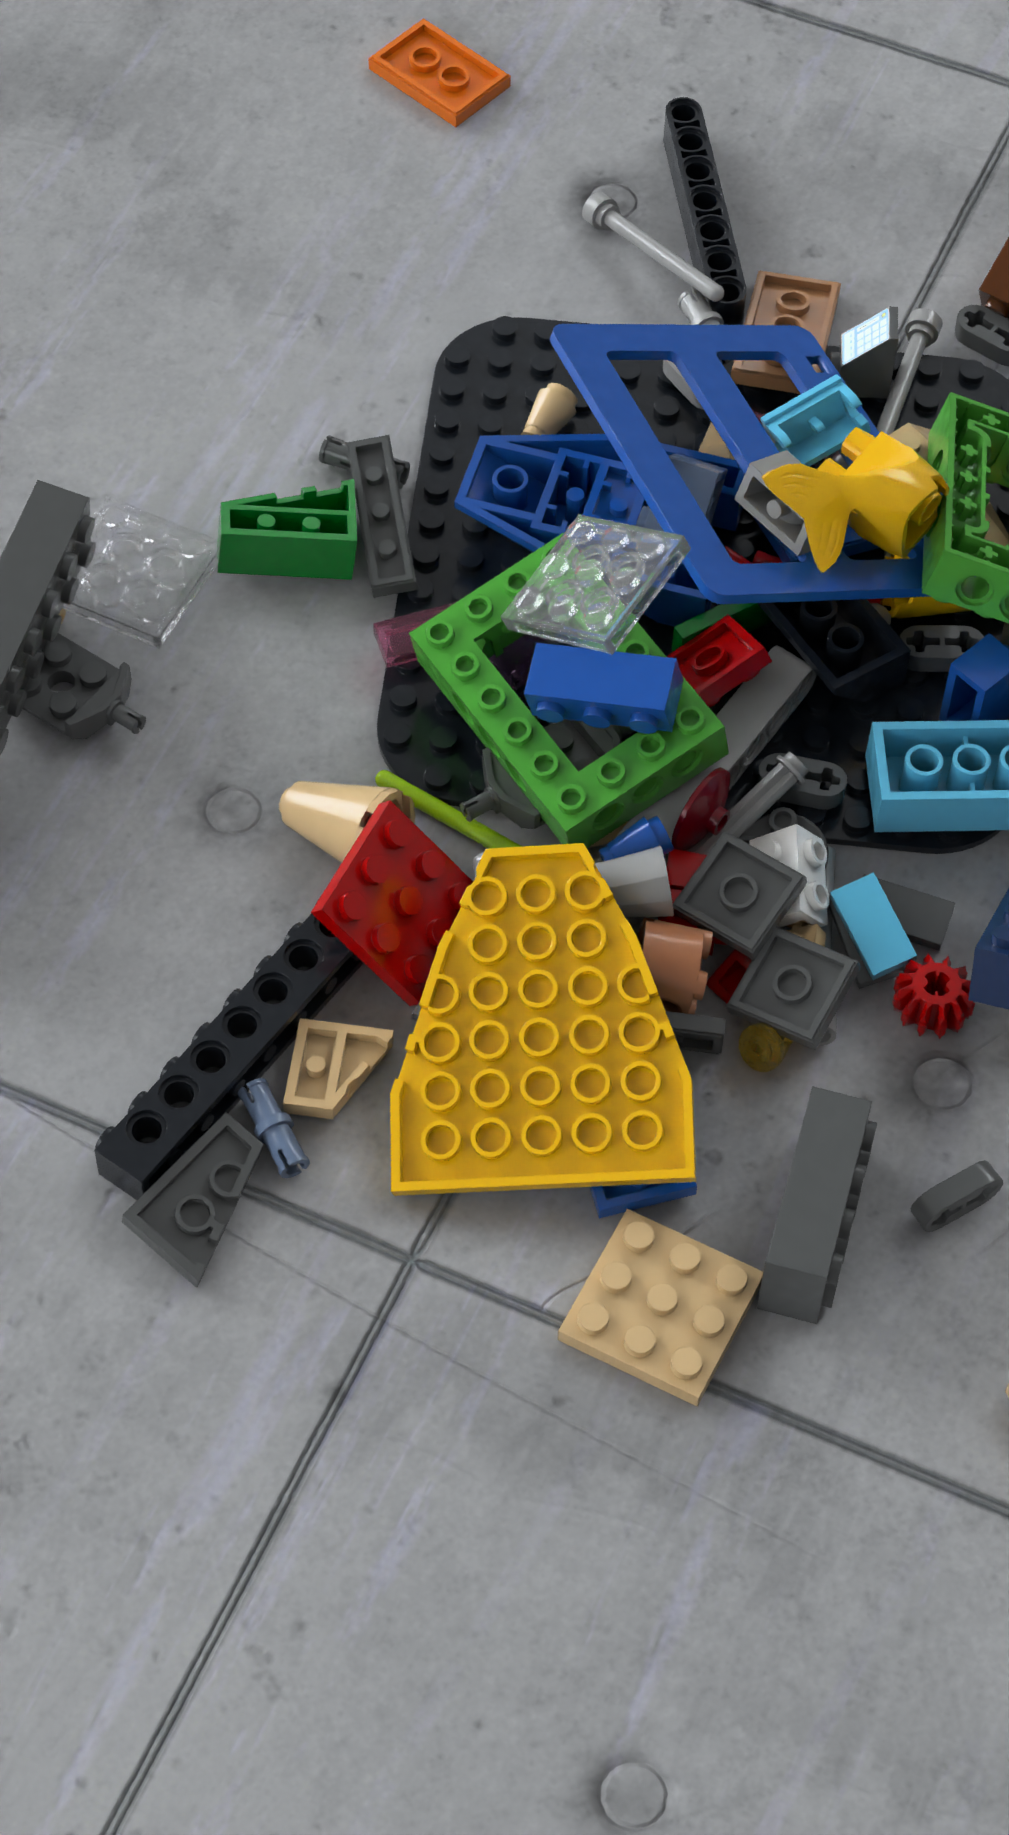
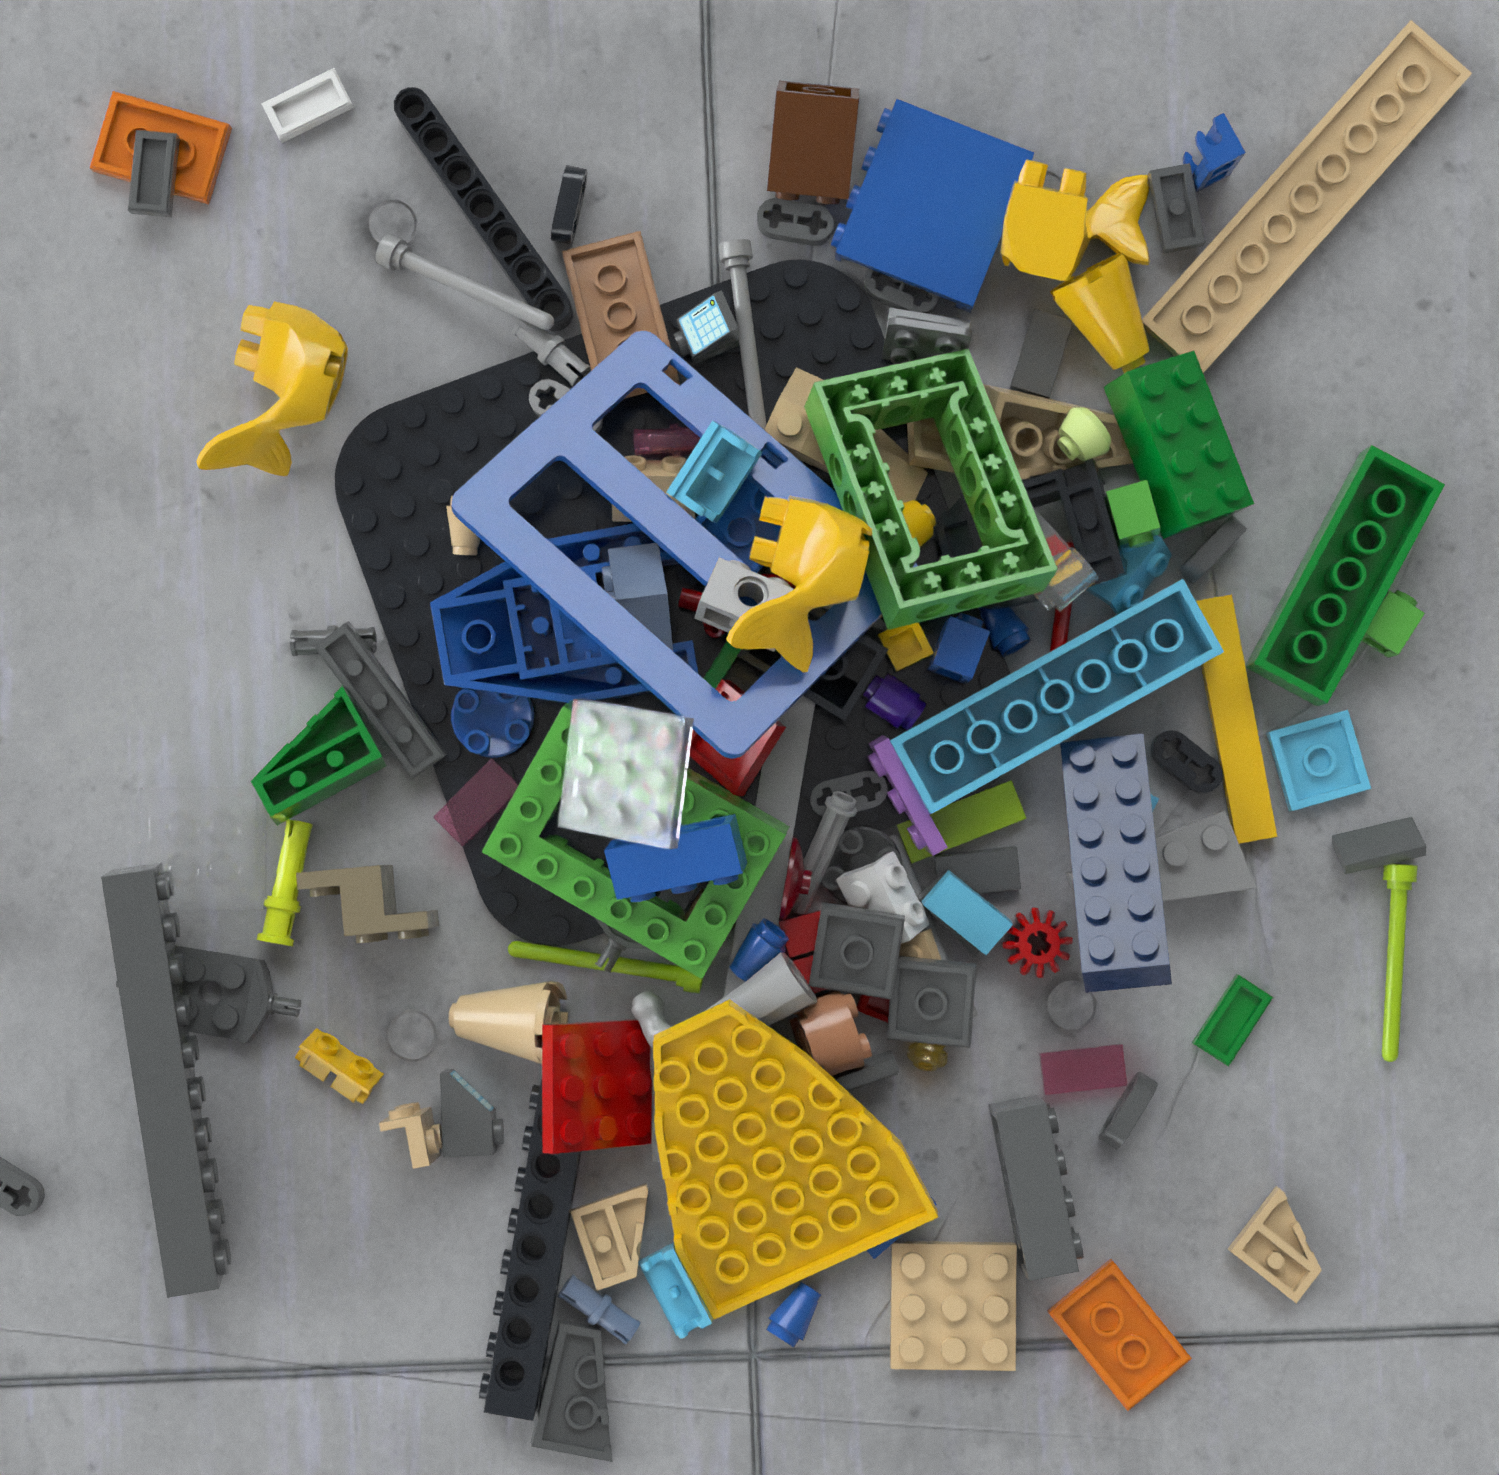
camera: 20 degrees left, 30 degrees up
none -> dark grey tile [128,130,180,218]
none -> yellow hips [196,301,348,477]
none -> neon yellow pin [256,819,313,947]
none -> white tile [261,68,354,143]
none -> yellow hinge [295,1028,384,1104]
none -> dark tan bracket [296,865,439,943]
none -> tan bracket [379,1102,442,1169]
none -> dark grey slope [440,1069,504,1157]
none -> blue dish [451,688,534,758]
none -> black beam [551,165,588,245]
none -> medium azure hinge [639,1242,713,1339]
none -> blue cone [766,1281,821,1347]
none -> dark purple brick [863,672,927,731]
none -> medium lavender plate [867,735,948,856]
none -> yellow plate [878,622,933,672]
none -> lime tile [896,780,1027,864]
none -> clear pink tile [1039,1043,1127,1095]
none -> orange tile [1047,1259,1192,1411]

